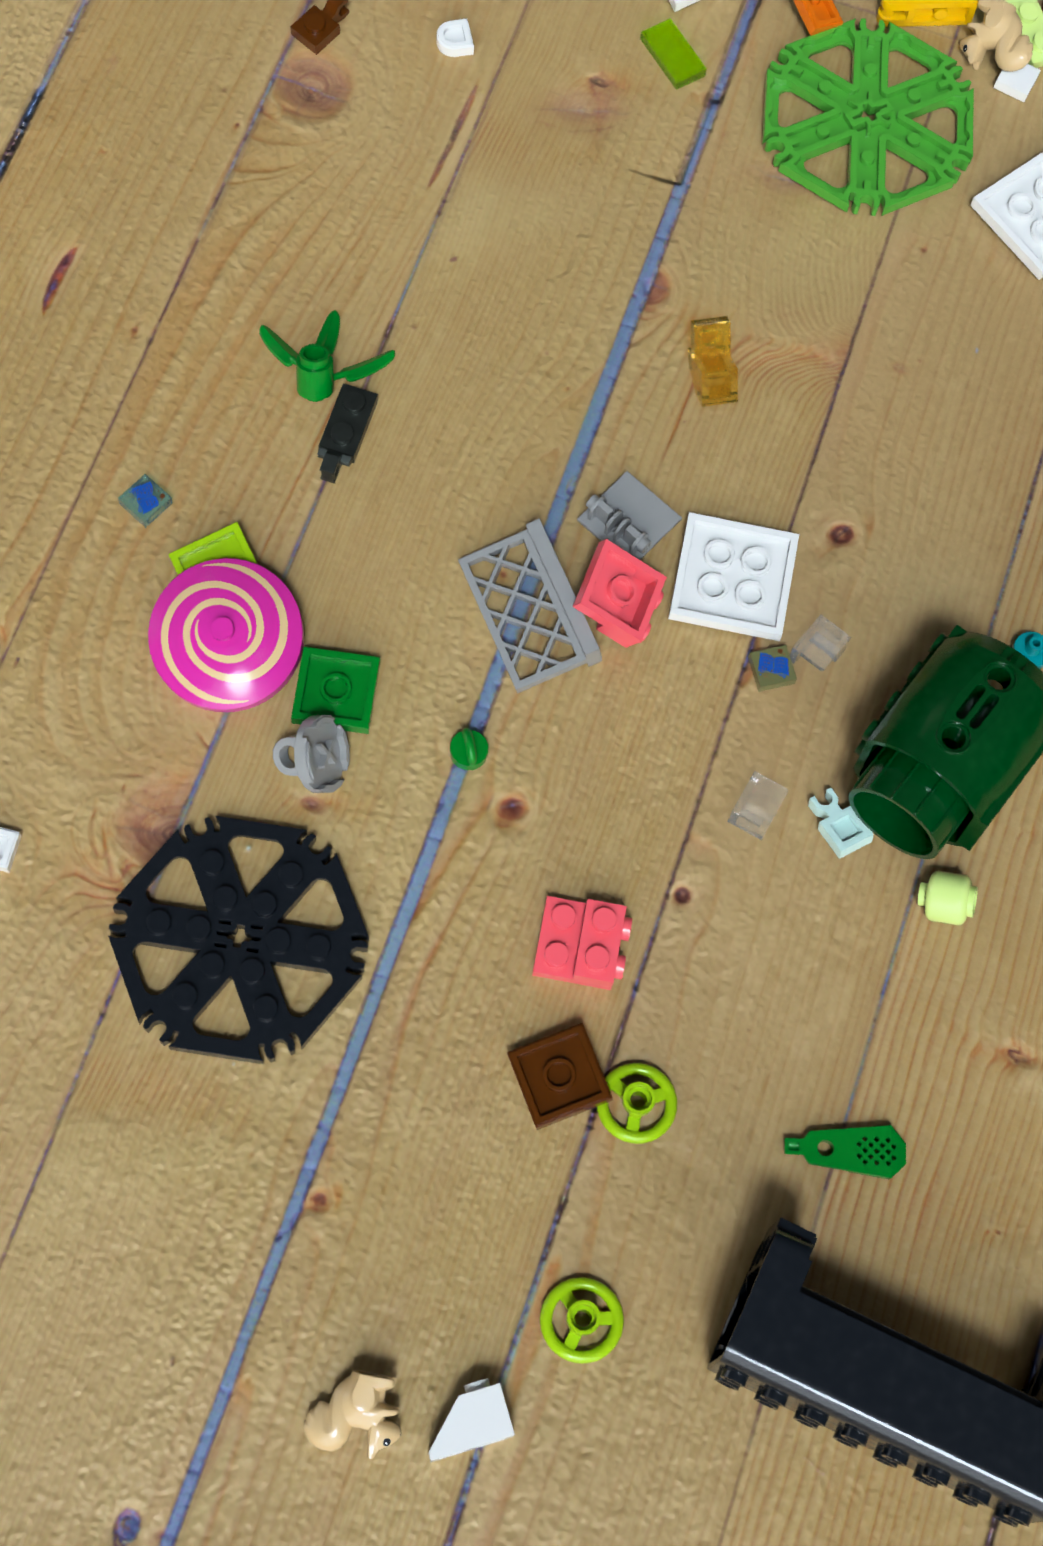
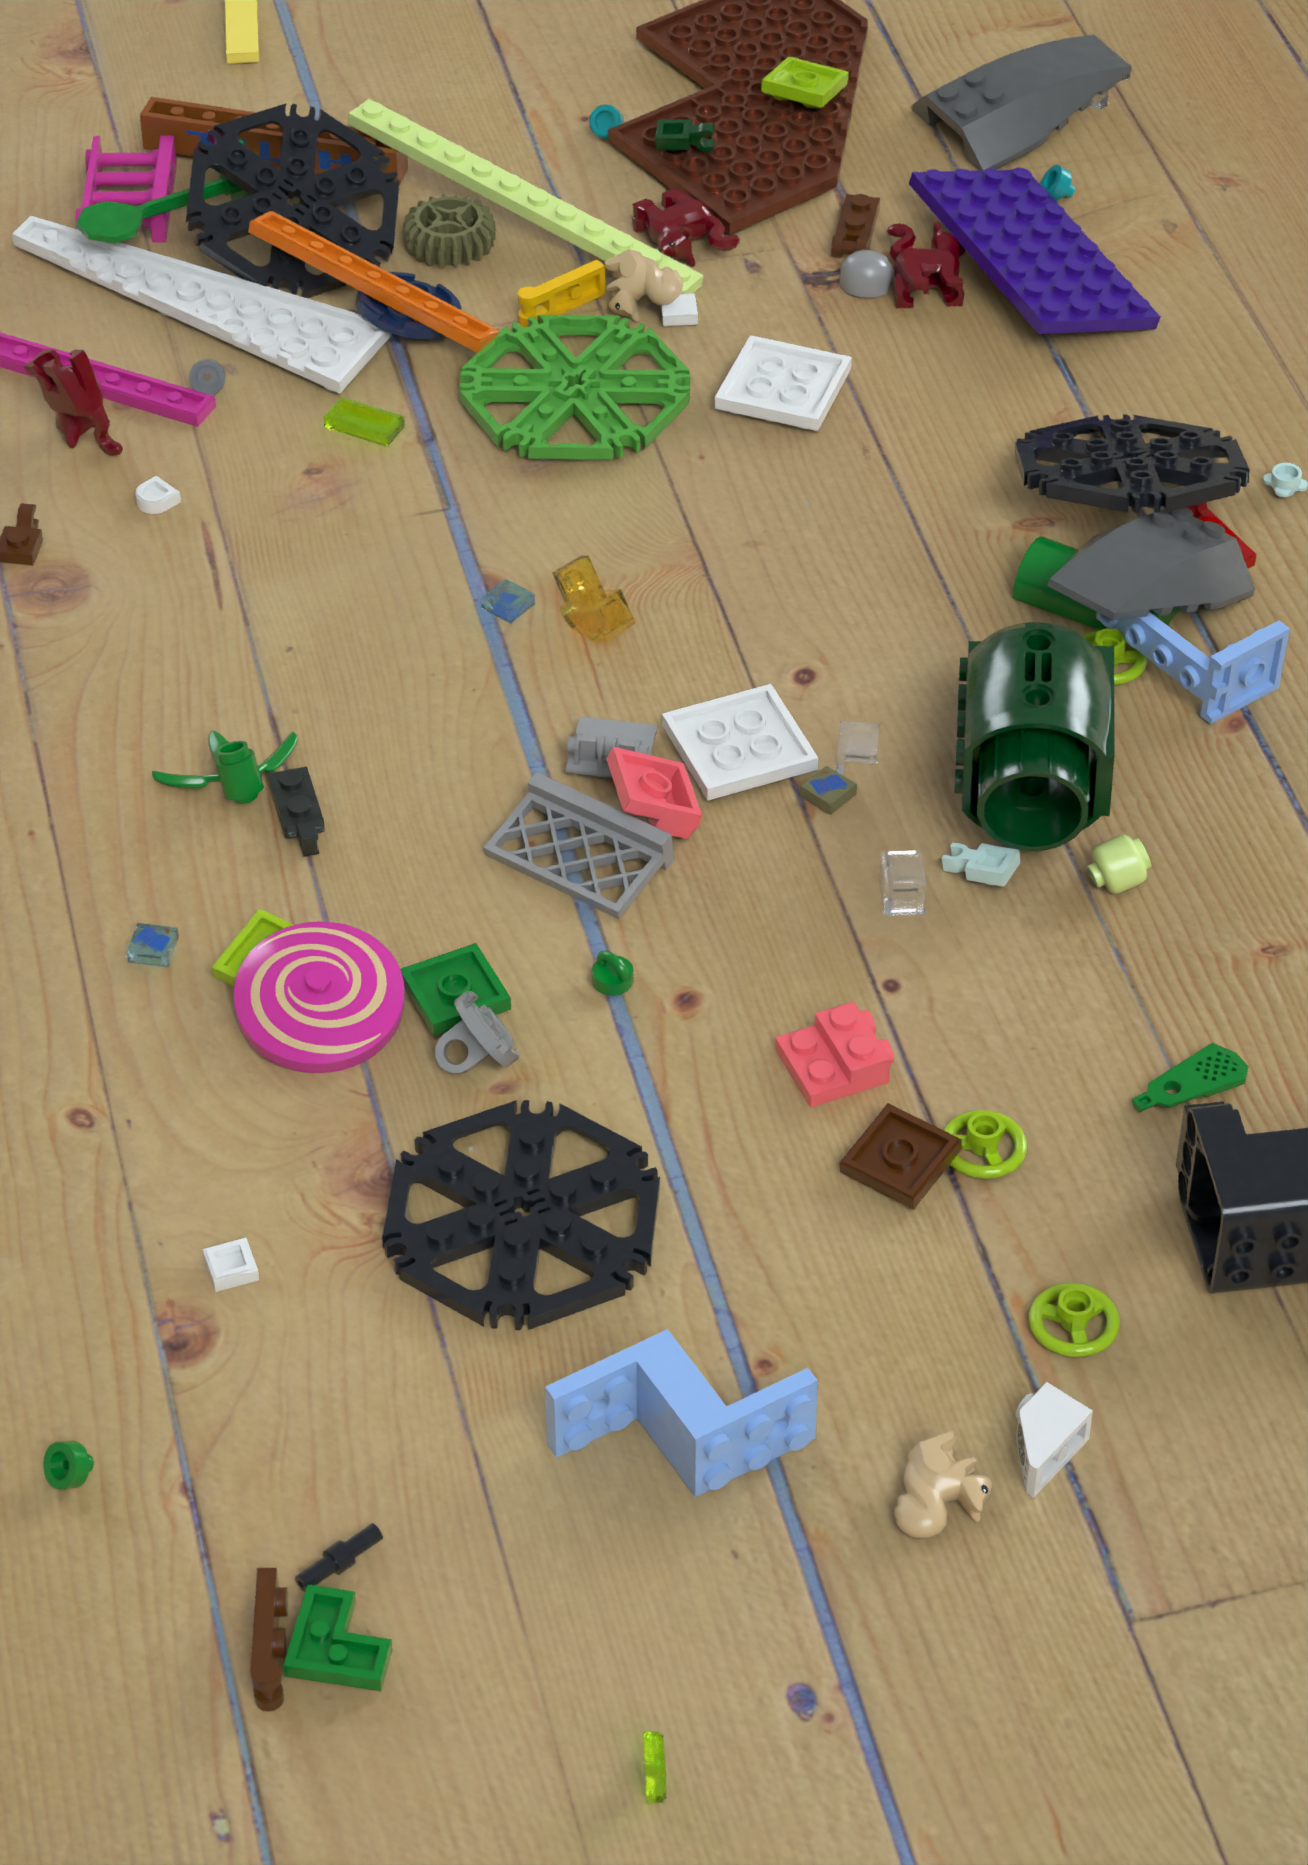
camera: 25 degrees left, 25 degrees down
none -> clear light blue tile [481,579,535,624]
none -> light blue bracket [545,1329,818,1497]

